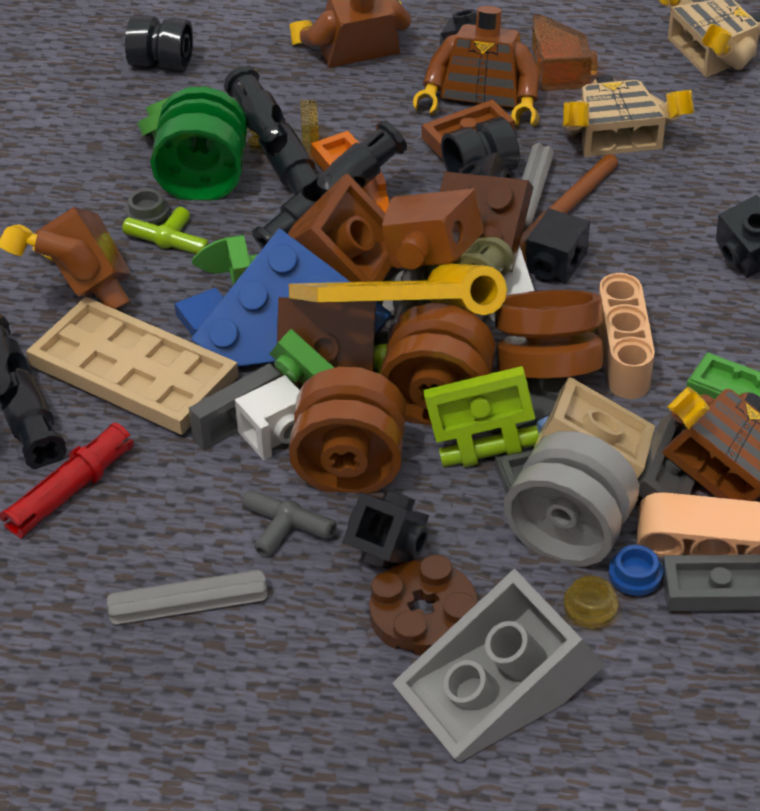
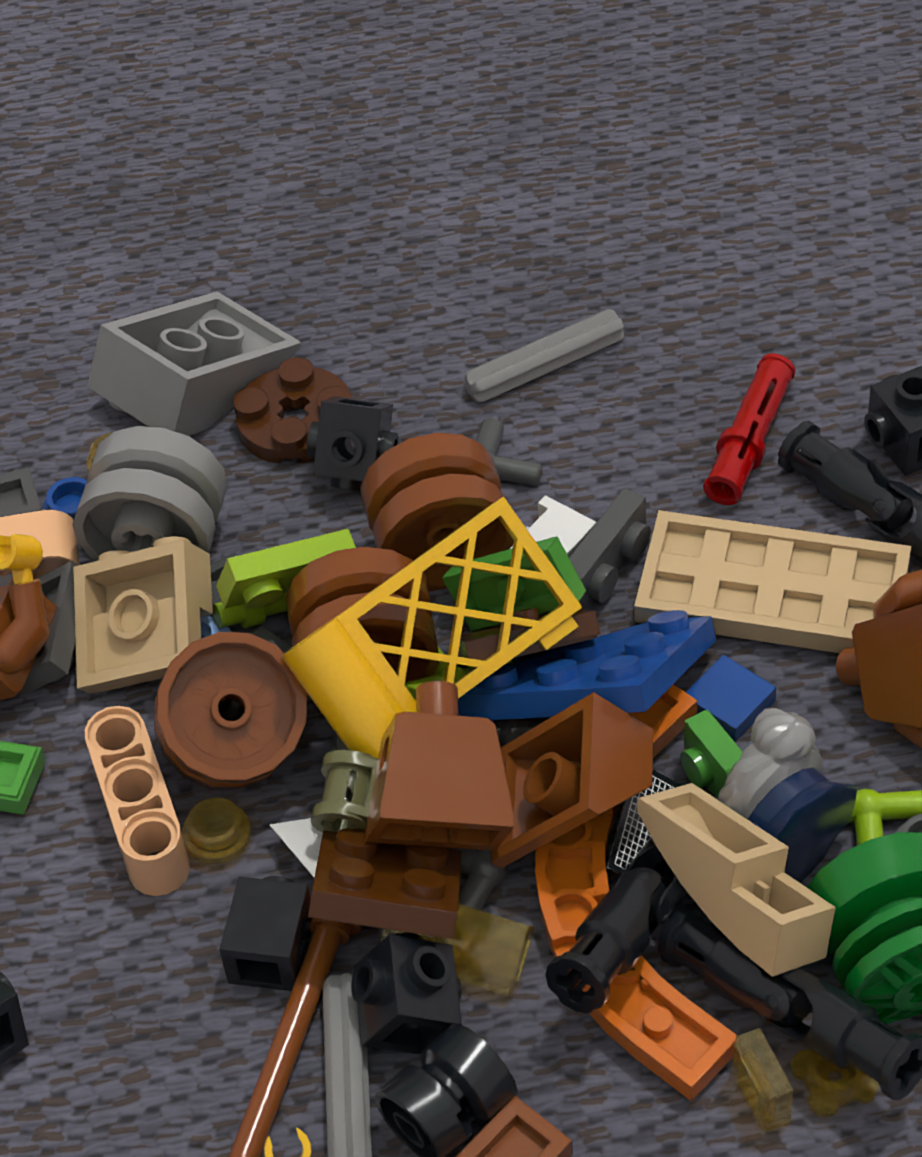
camera: 165 degrees right, 5 degrees up
none -> tan slope [637,783,836,977]
none -> piece [717,708,857,883]

